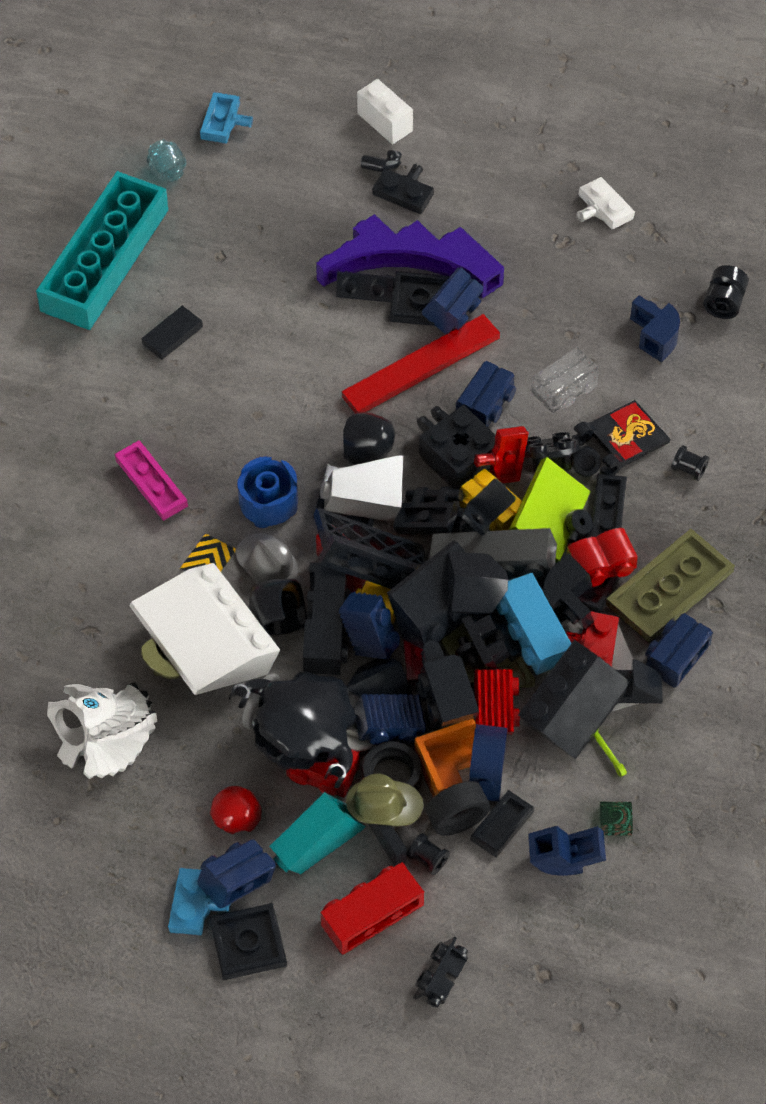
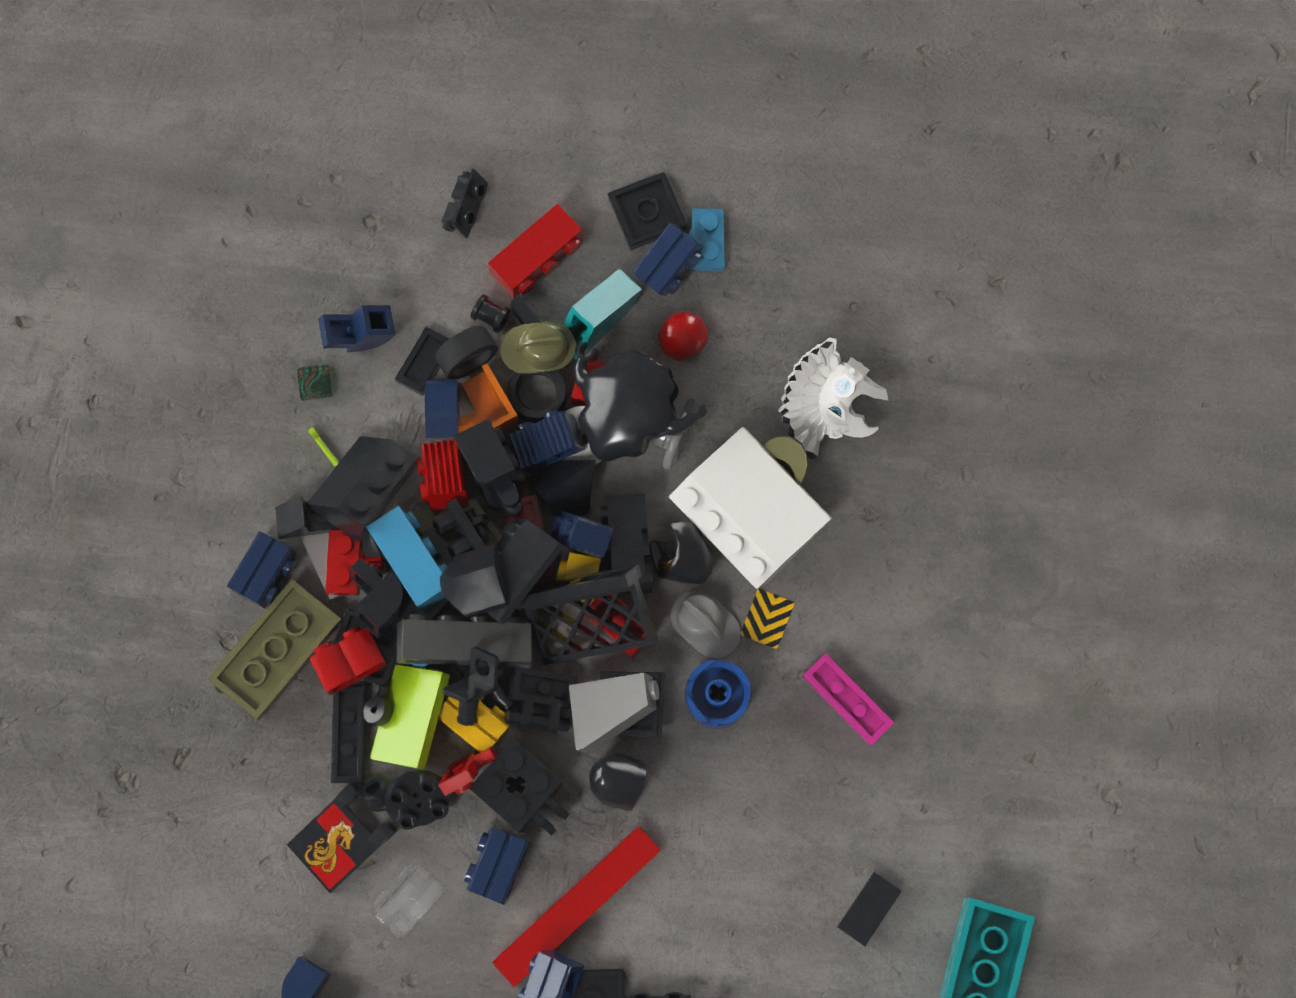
camera: 170 degrees right, 20 degrees up
black bush [671,445,710,481] -> none

